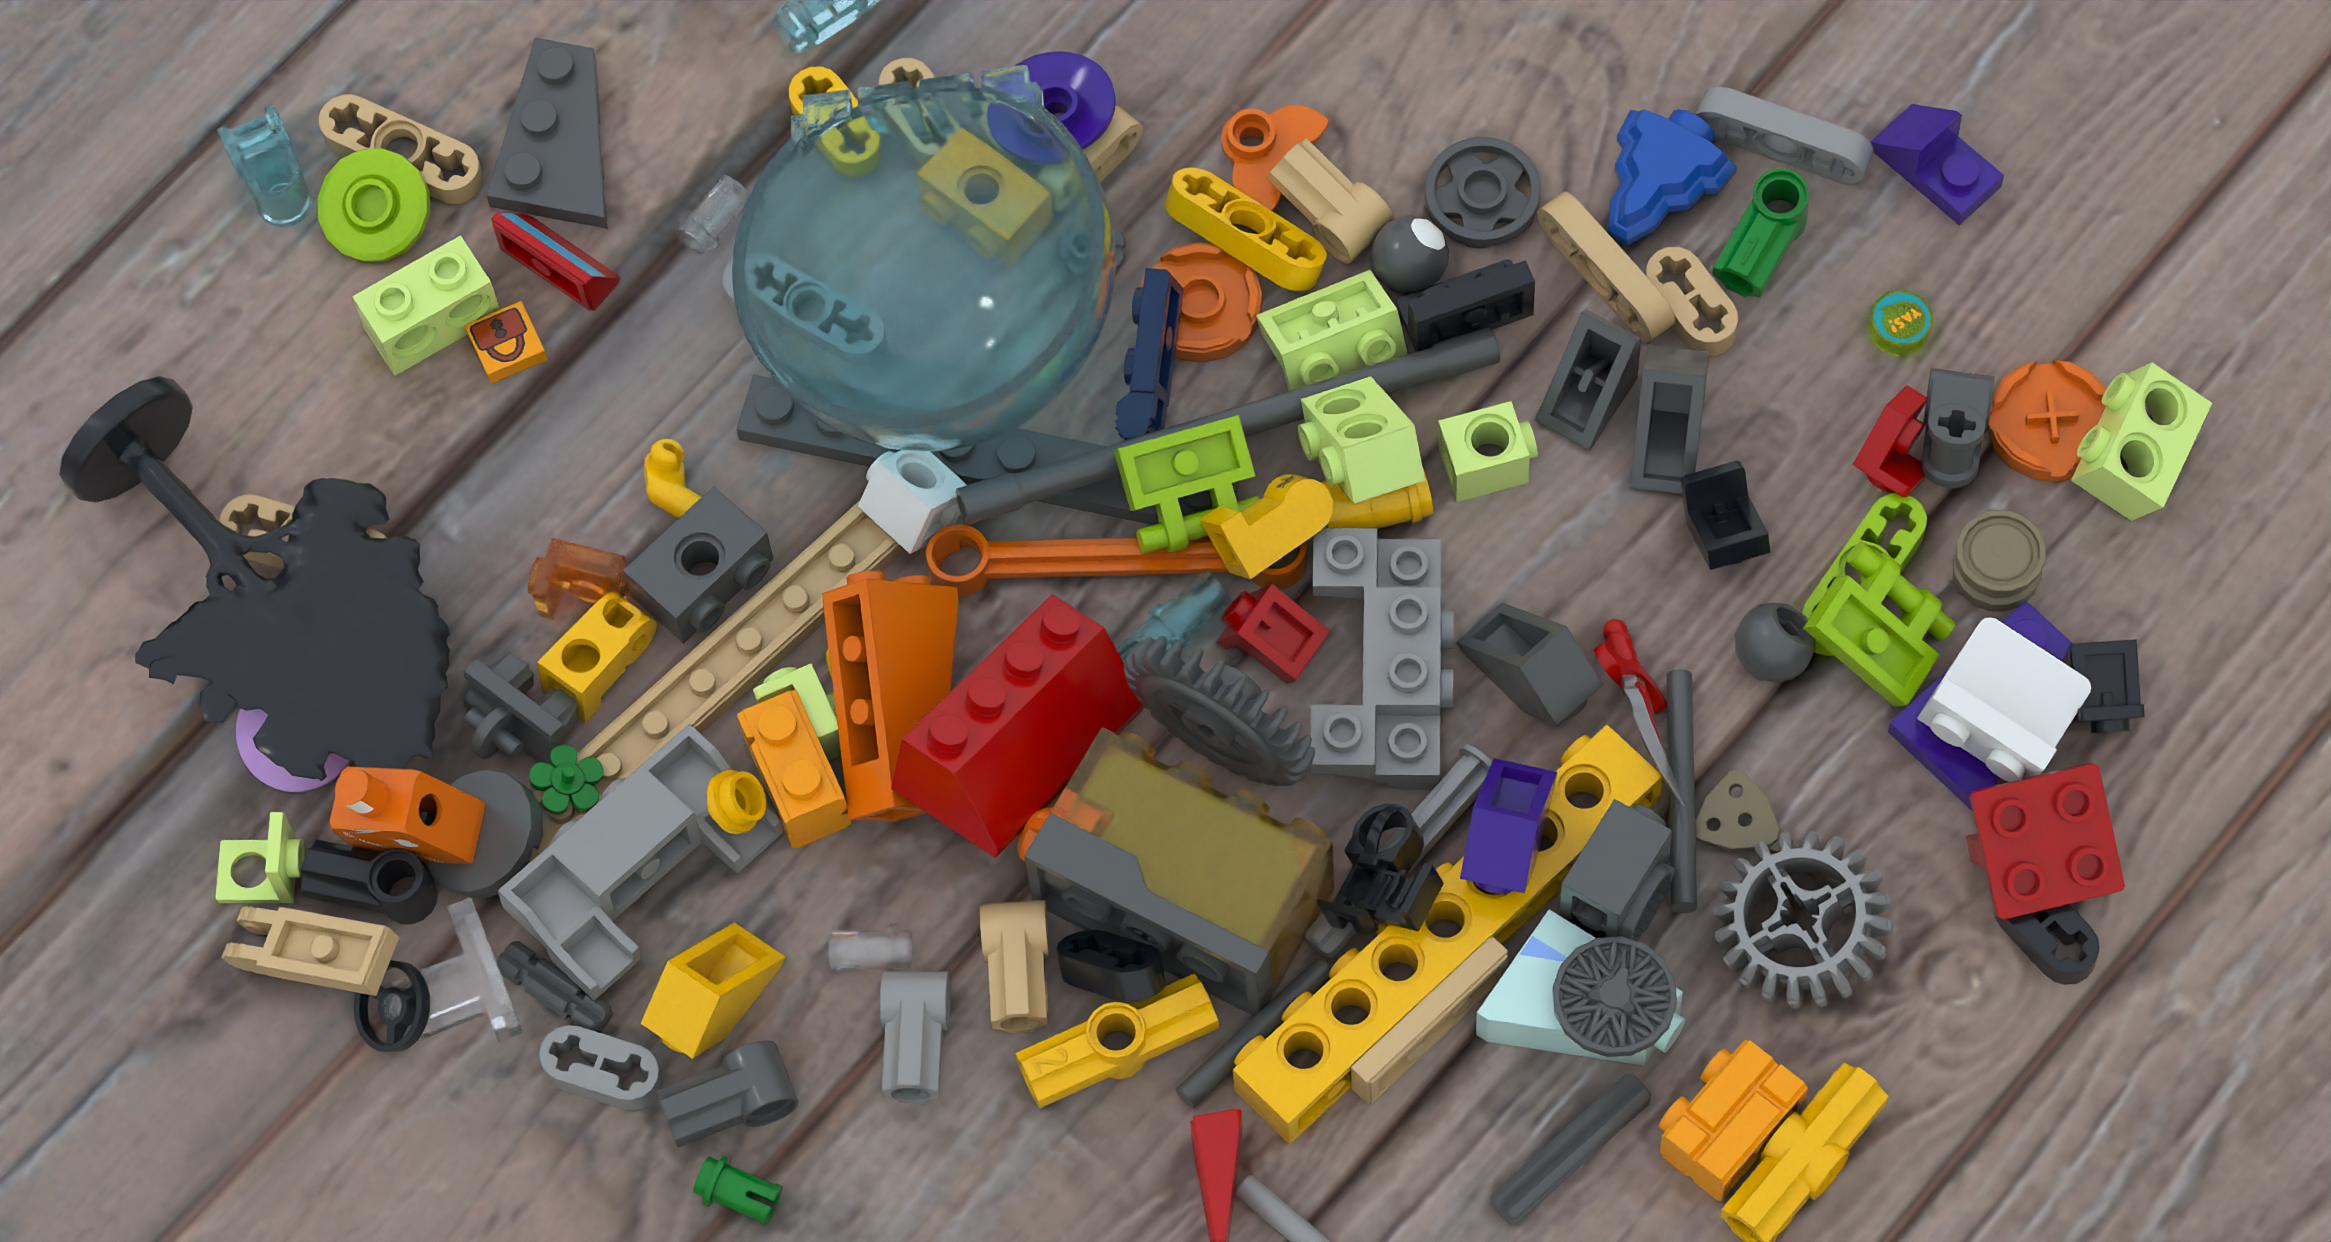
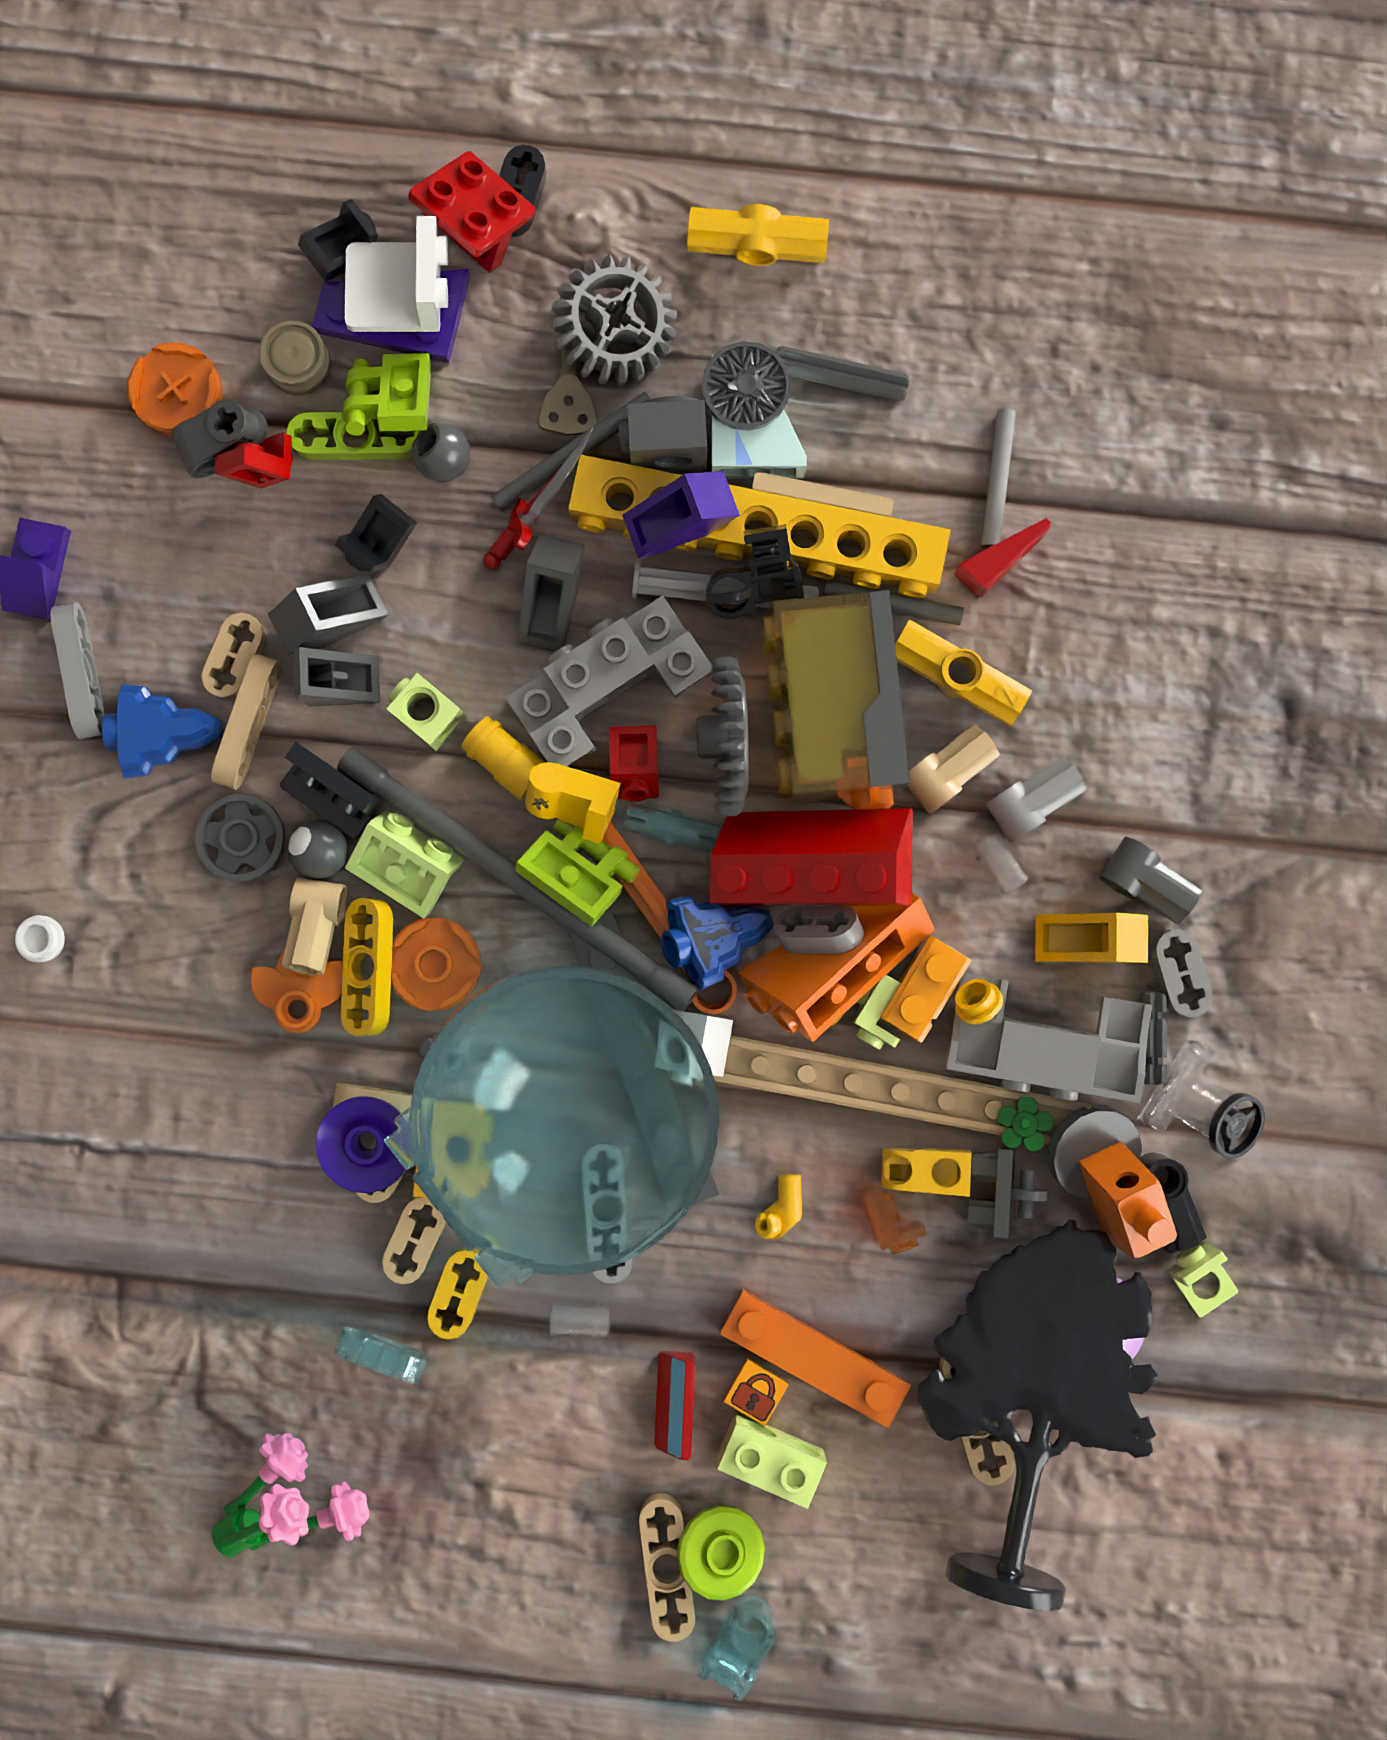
camera: 130 degrees left, 20 degrees up
tan hinge [222,906,399,996] -> none
dark grey wing [486,38,608,229] -> none
dark grey brick [623,486,774,644] -> none
green pin [693,1156,783,1225] -> none
black beam [1056,930,1166,1002] -> none
dark blue hinge [1115,268,1184,440] -> none
yellowish green brick [1298,376,1425,504] -> none
light orange brick [1658,1039,1808,1202] -> none
green piece [1712,168,1809,298] -> none
clear neon green tile [1868,290,1933,356] -> none
yellowish green brick [2071,362,2212,521] -> none
none -> blue rock [661,896,774,991]
none -> orange plate [720,1289,911,1428]
none -> light grey beam [773,906,865,954]

